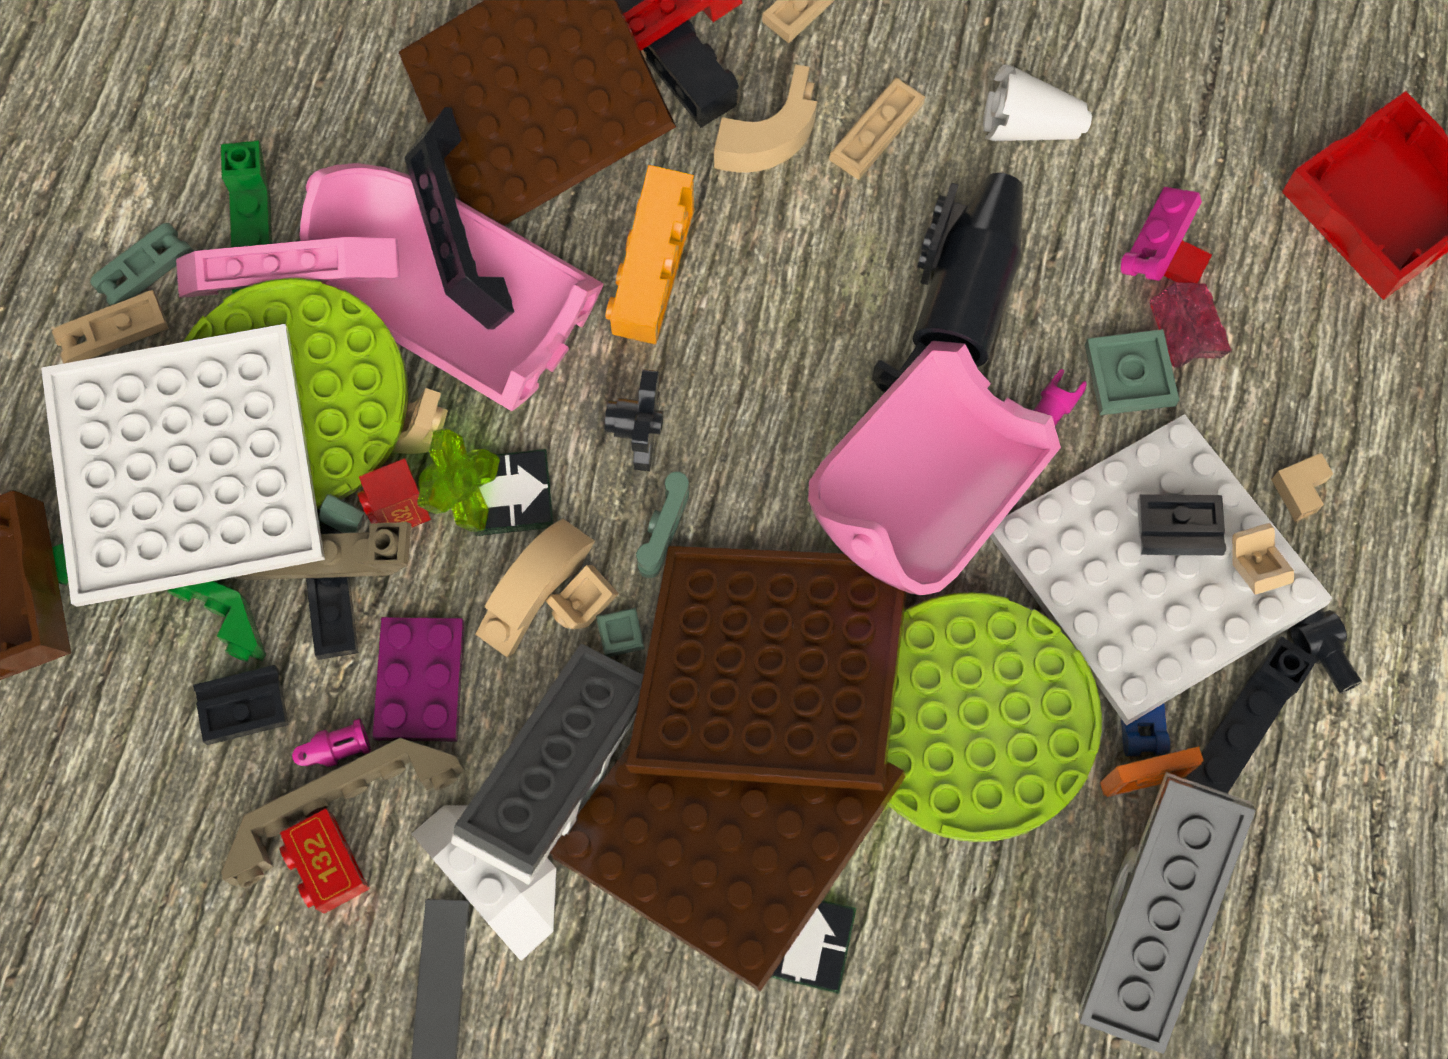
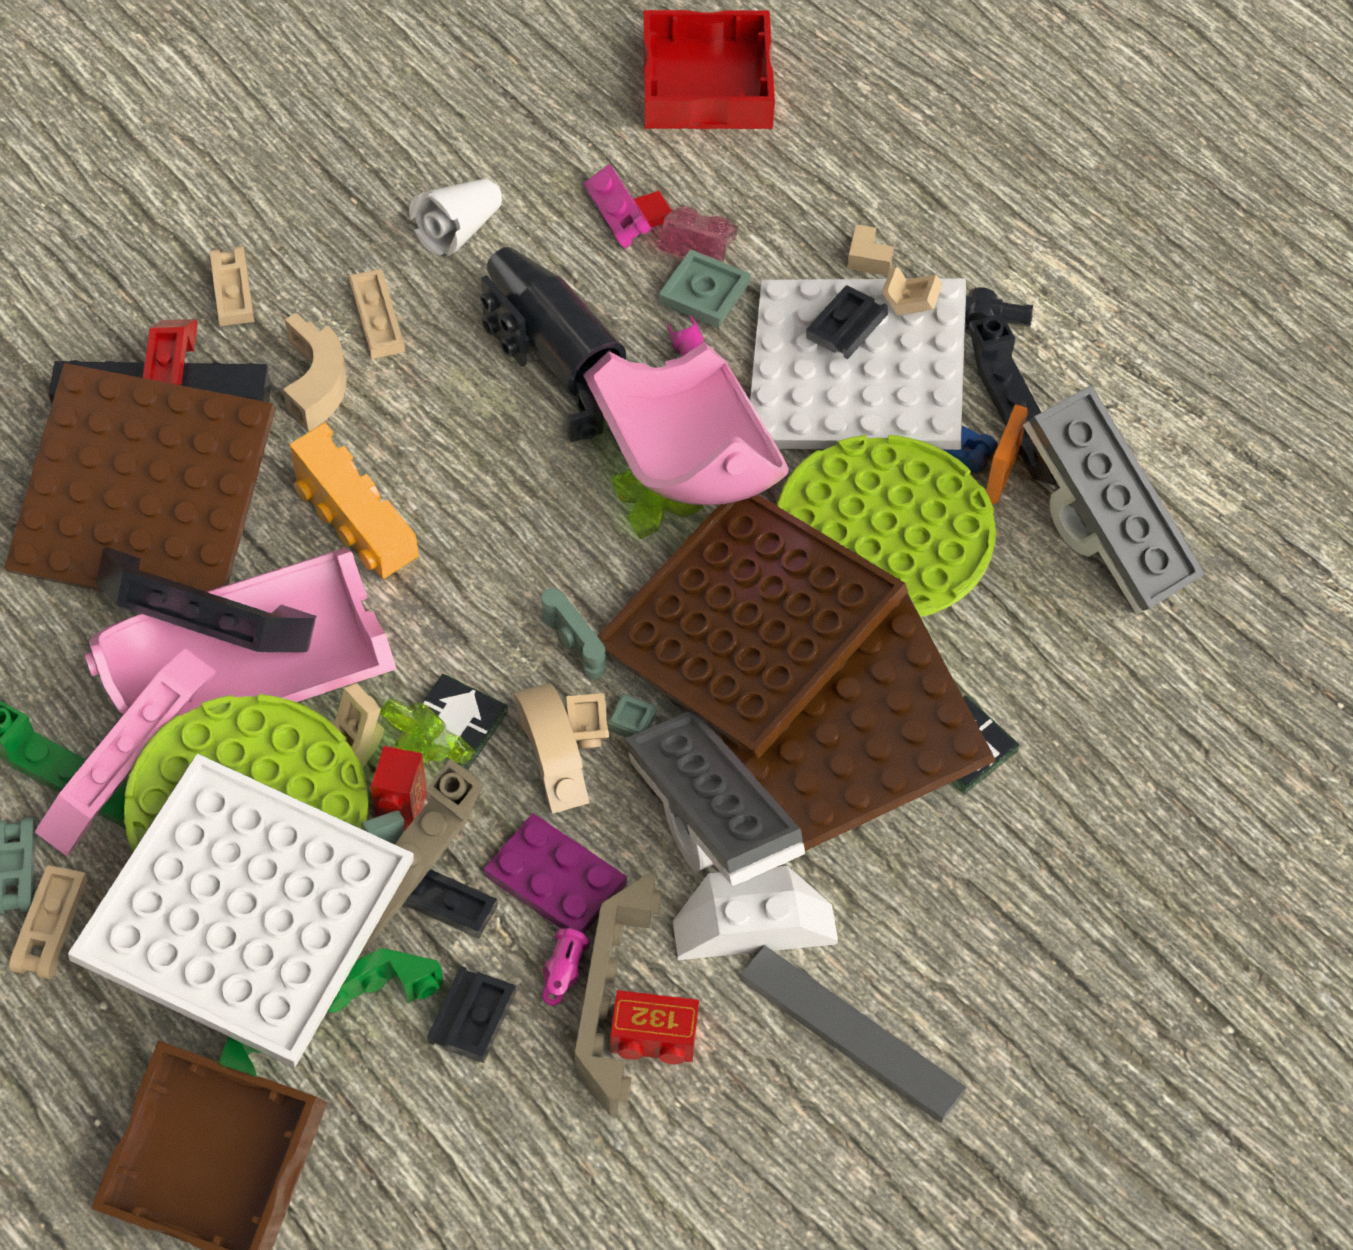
camera: 55 degrees left, 15 degrees down
black plant [604,369,664,472] -> none

